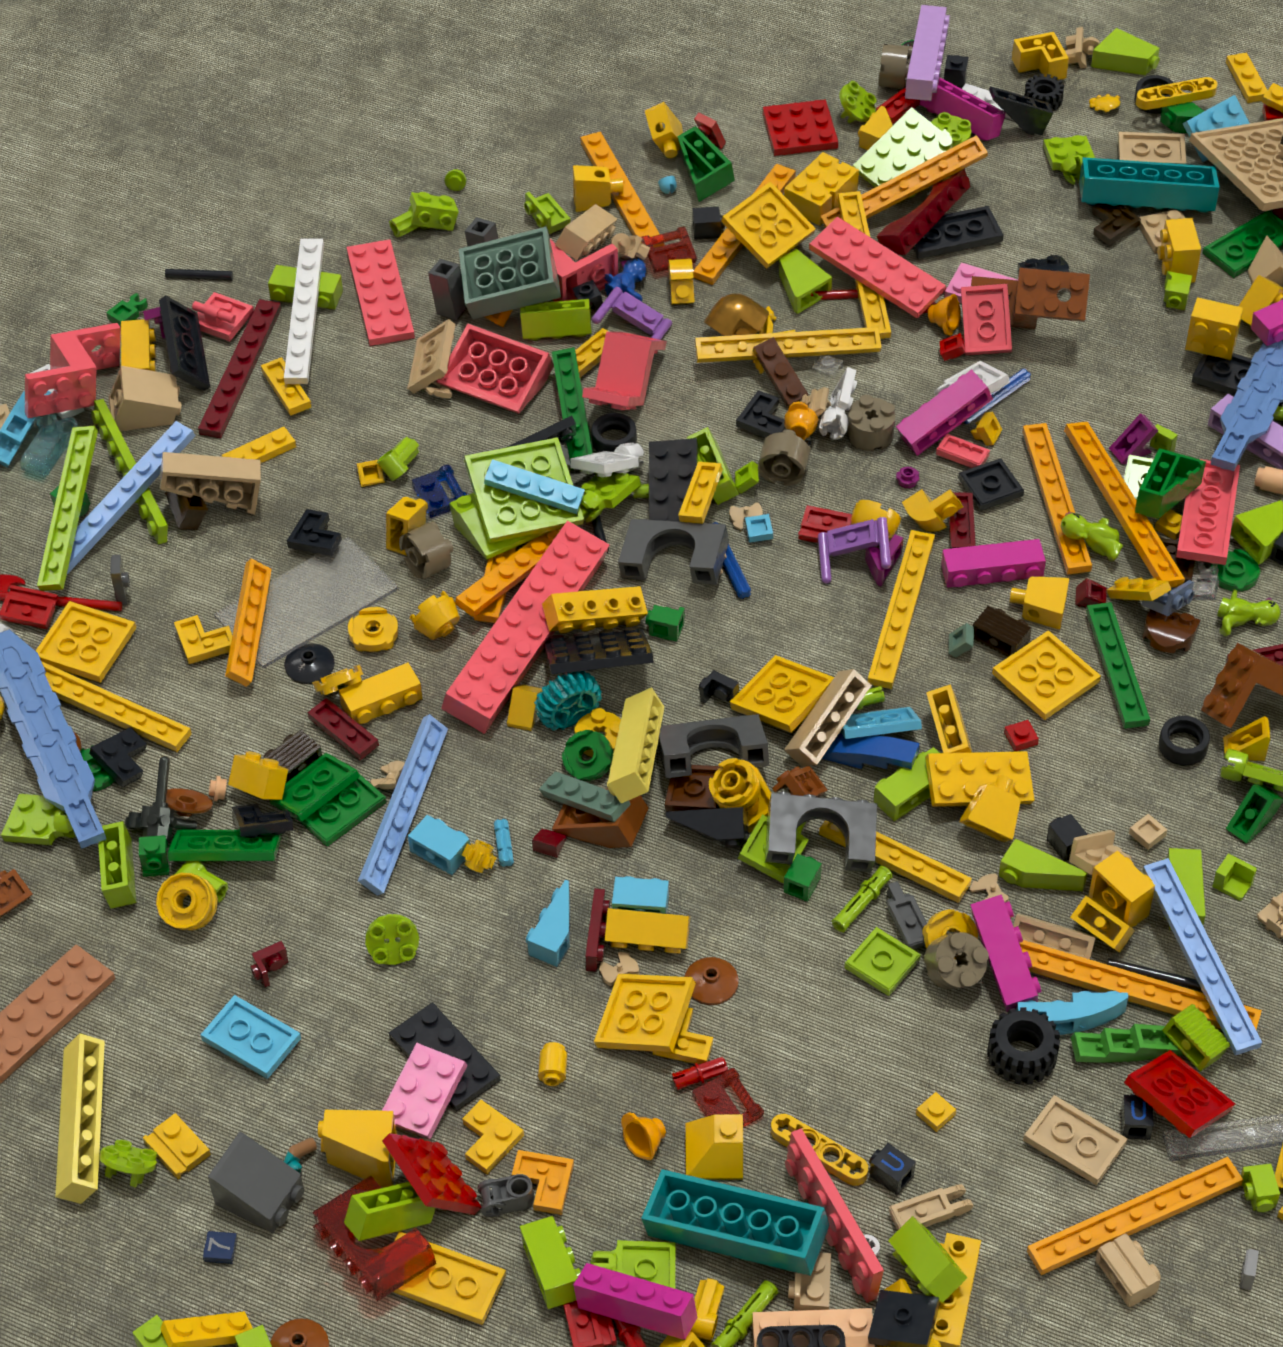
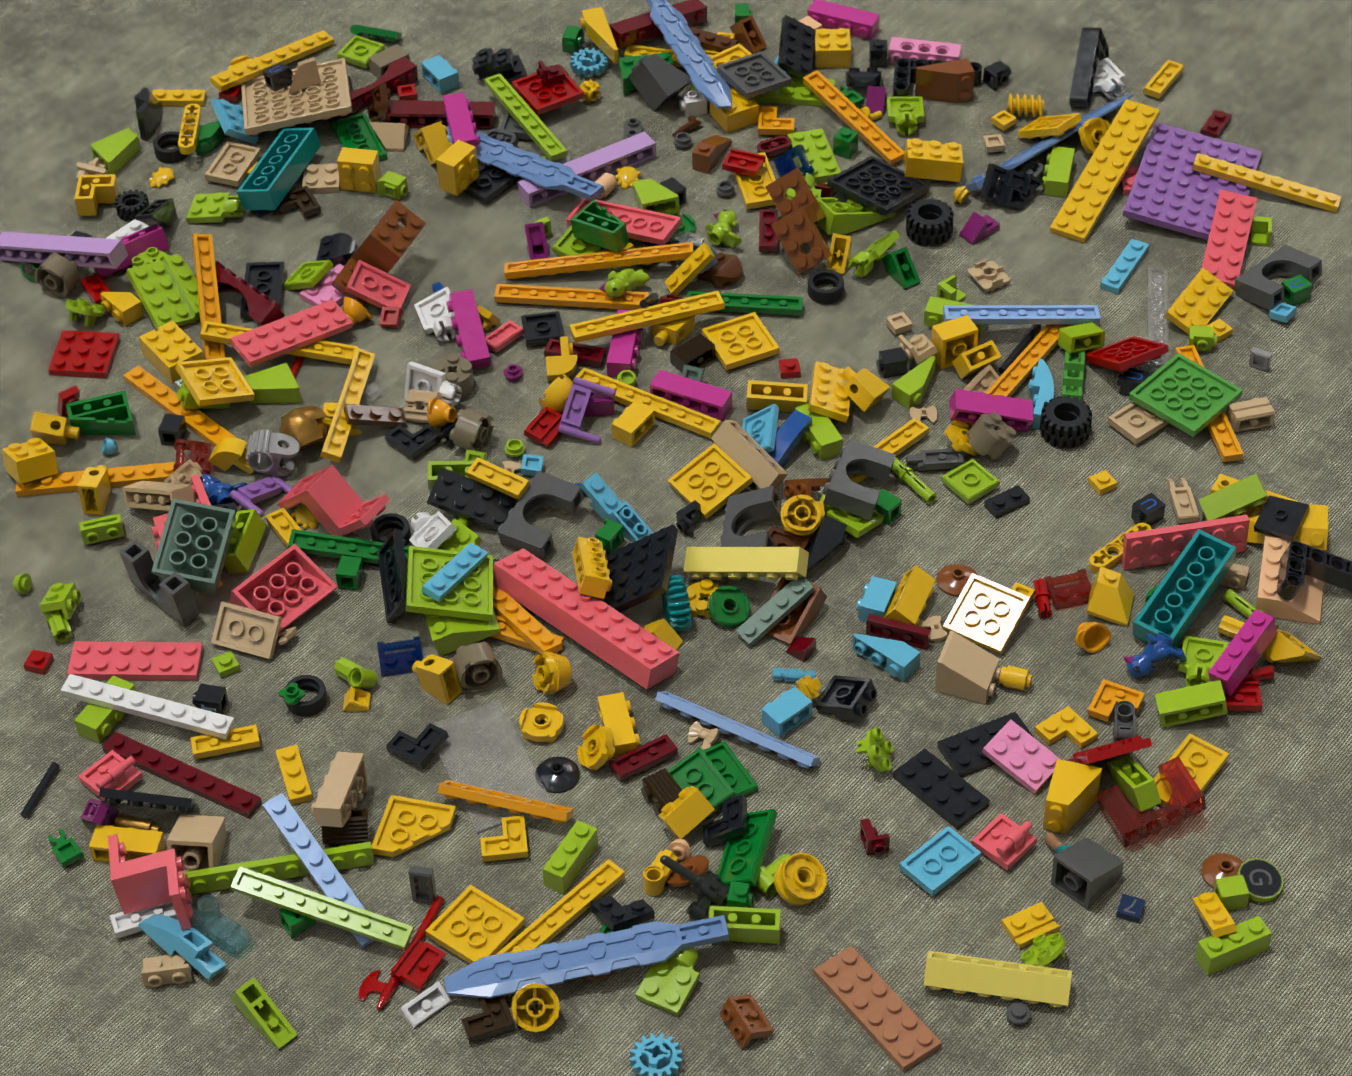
camera: 75 degrees left, 5 degrees down
none -> yellow brick [2,438,58,484]
none -> red plate [23,649,54,675]
none -> pearl gold cylinder [115,813,161,832]
none -> black slope [134,87,163,141]
none -> black brick [192,683,228,714]
none -> lime plate [211,651,241,678]
none -> light grey piece [246,429,300,476]
none -> green plate [279,683,305,705]
none -> lime plate [283,260,334,290]
none -> black tyre [285,675,327,717]
none -> green brick [336,556,364,590]
none -> yellow plate [371,795,457,857]
none -> lime plate [505,439,525,457]
none -> lime brick [543,820,598,894]
none -> yellow plate [569,291,724,343]
none -> medium azure slope [580,472,653,542]
none -> yellow brick [611,401,655,447]
none -> lime plate [617,370,637,387]
none -> black bar [640,293,659,308]
none -> yellow piece [643,849,678,896]
none -> dark pink brick [650,370,732,421]
none -> black plate [815,675,877,722]
none -> black plate [893,748,990,830]
none -> tan slope [935,631,1001,704]
none -> coral plate [972,813,1037,871]
none -> black plate [984,485,1030,519]
none -> dark grey plate [1006,1002,1031,1026]
none -> blue animal [1124,632,1187,678]
none -> bright green plate [1129,353,1243,437]

